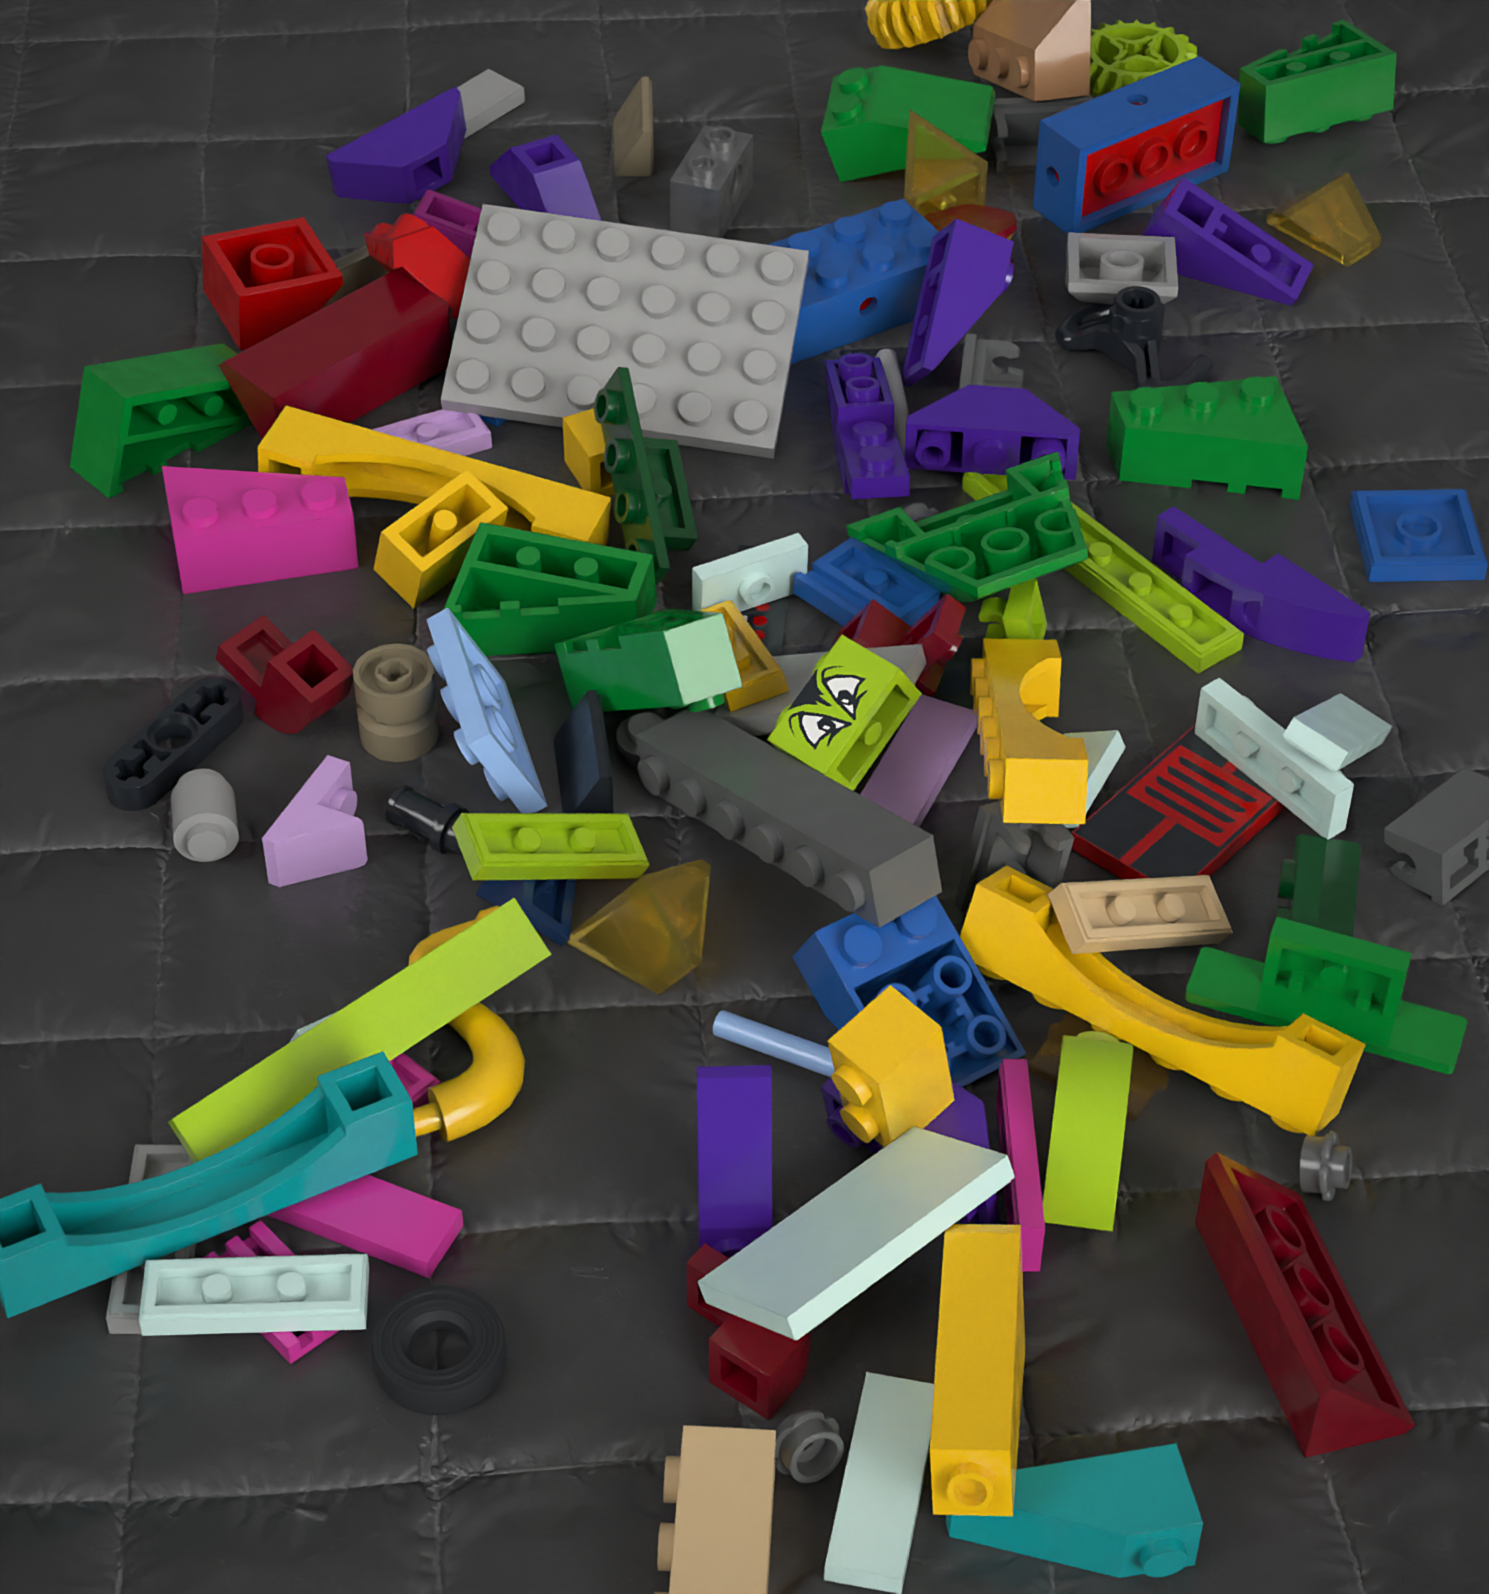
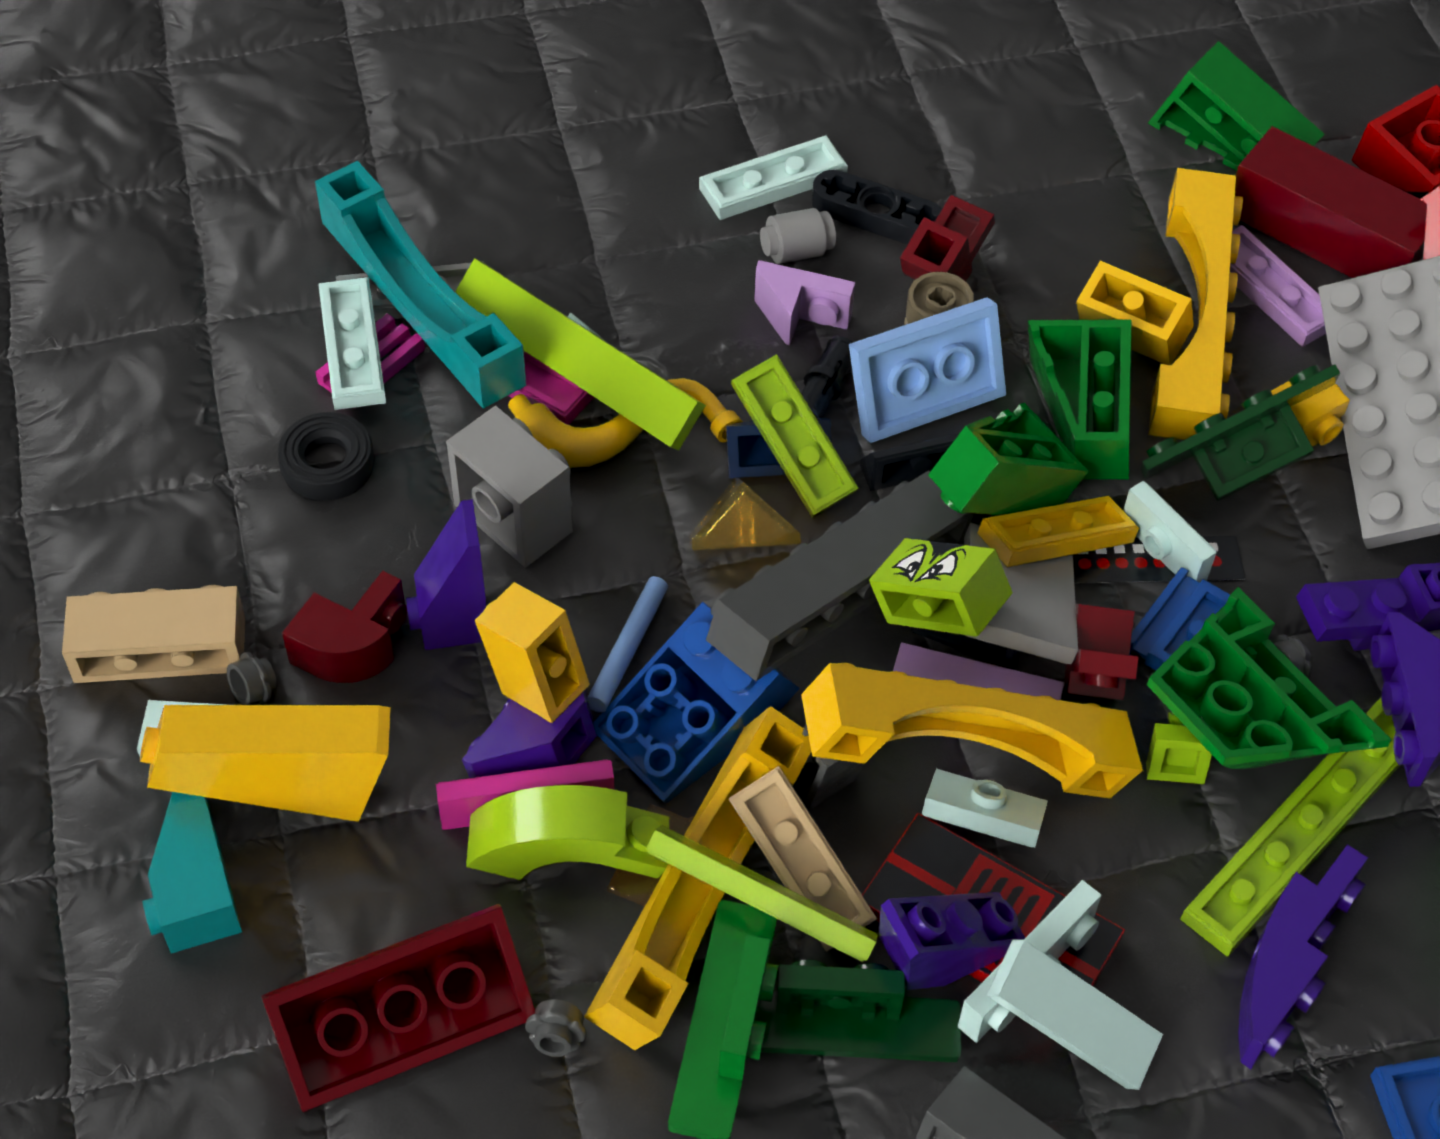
camera: 80 degrees right, 10 degrees up
dark pink wedge [162,466,359,594] -> none
dark pink tile [267,1175,463,1278] -> none
light aqua tile [697,1126,1015,1340] -> none
none -> light grey brick [446,405,573,568]
none -> lime tile [646,825,878,962]
none -> light aqua tile [699,135,848,220]
none -> dark purple slope [879,892,1025,990]

